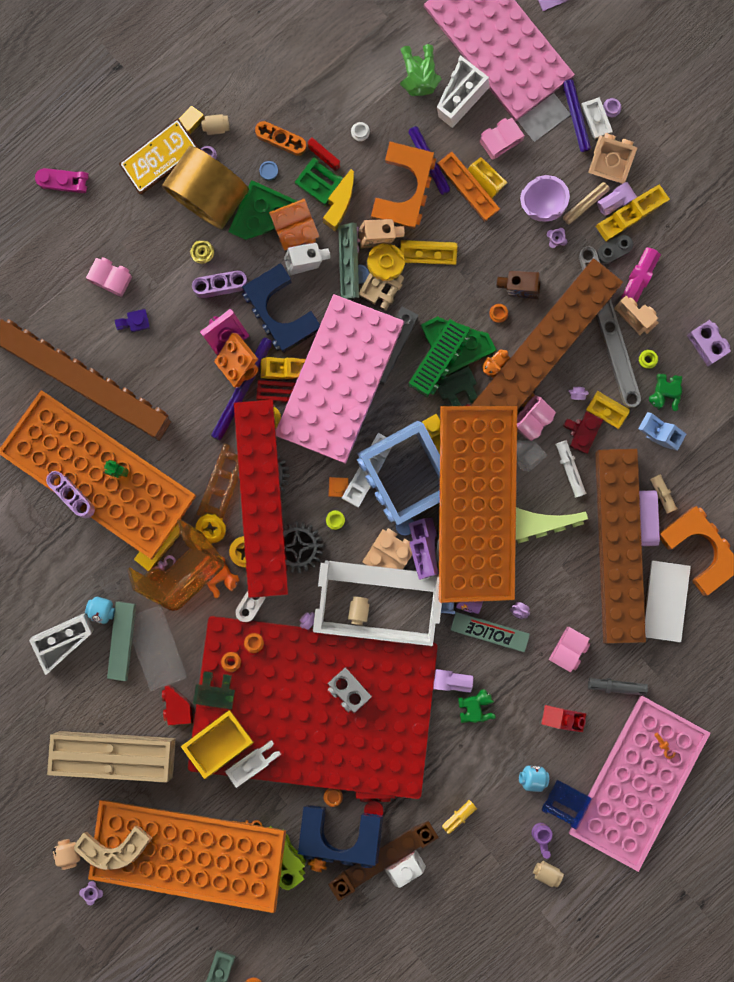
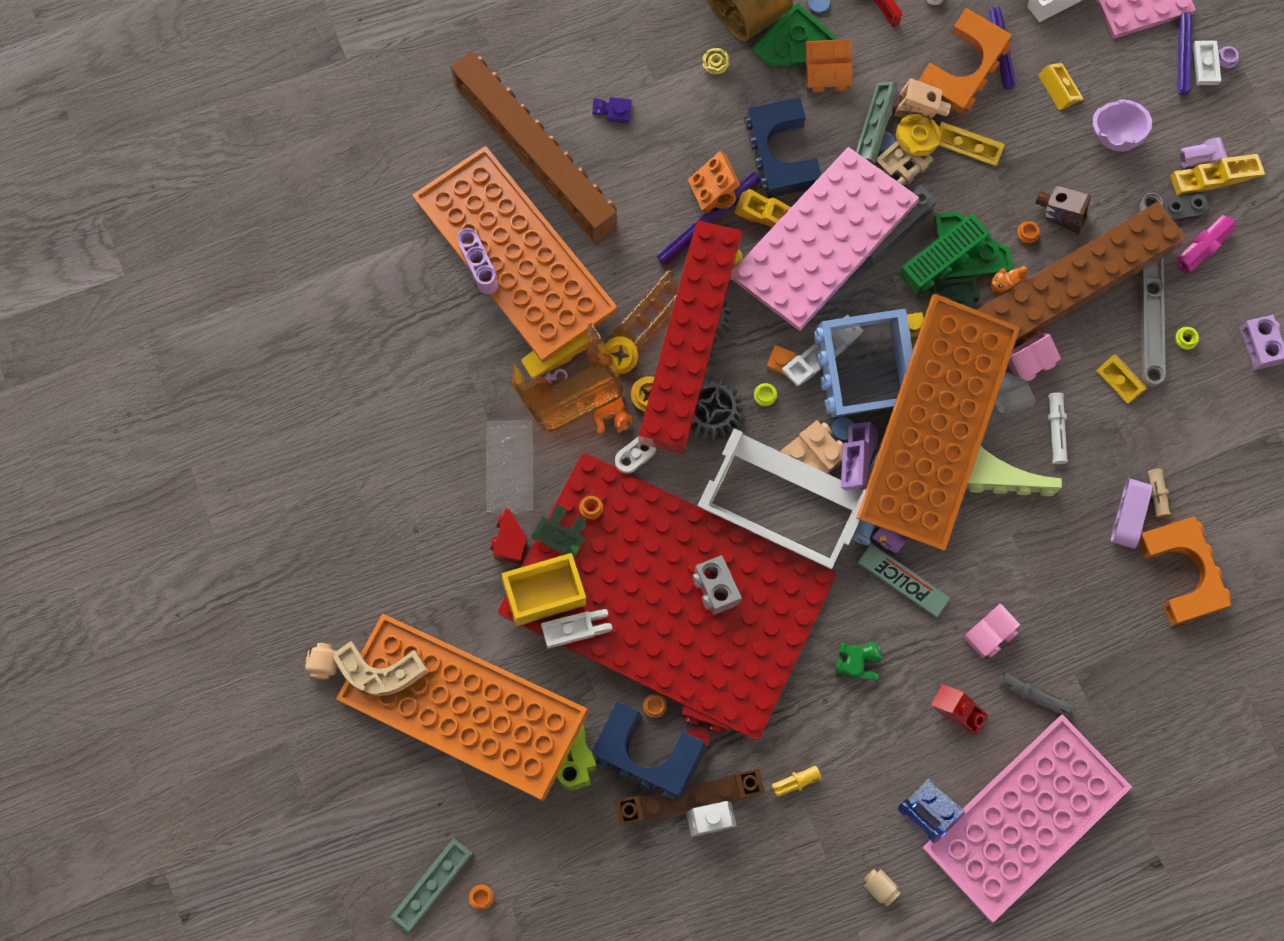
camera: 25 degrees right, 10 degrees down
white wedge [29,613,94,675] -> none
tan brick [47,731,176,782] -> none
lavender plate [79,881,103,905] -> none
medium azure head [85,597,115,624] -> none
bright pink brick [86,257,132,297] -> none
green plate [104,460,129,478] -> none
sand green tile [107,601,136,681] -> none
lavender beam [192,271,248,298] -> none
dark pink tile [200,309,249,356] -> none
orange plate [244,633,264,653] -> none
red tile [256,380,296,402] -> none
white torso [284,243,330,276] -> none
green plate [294,157,343,206] -> none
lavender plate [299,612,315,630] -> none
orange plate [308,858,327,872] -> none
yellow slope [323,169,354,231] -> none
tan brick [348,597,370,626] -> none
lavender piece [433,669,473,692] -> none
orange plate [437,152,500,222] -> none
bright pink brick [480,118,525,160] -> none
lavender plate [510,602,530,619] -> none
flat silver sticker [517,93,571,142] -> none
medium azure head [519,765,549,792] -> none
medium lavender piece [532,823,553,859] -> none
lavender plate [547,228,567,248] -> none
tan axle [563,182,610,225] -> none
dark red hinge [563,411,603,454] -> none
lavender plate [569,387,589,400] -> none
light nougat plate [588,133,637,184] -> none
dark orange brick [595,449,646,643] -> none
light nougat plate [614,296,659,335] -> none
light blue brick [638,412,686,451] -> none
white tile [645,561,691,642] -> none
green animal [649,374,682,411] -> none
orange hand [654,732,676,759] -> none

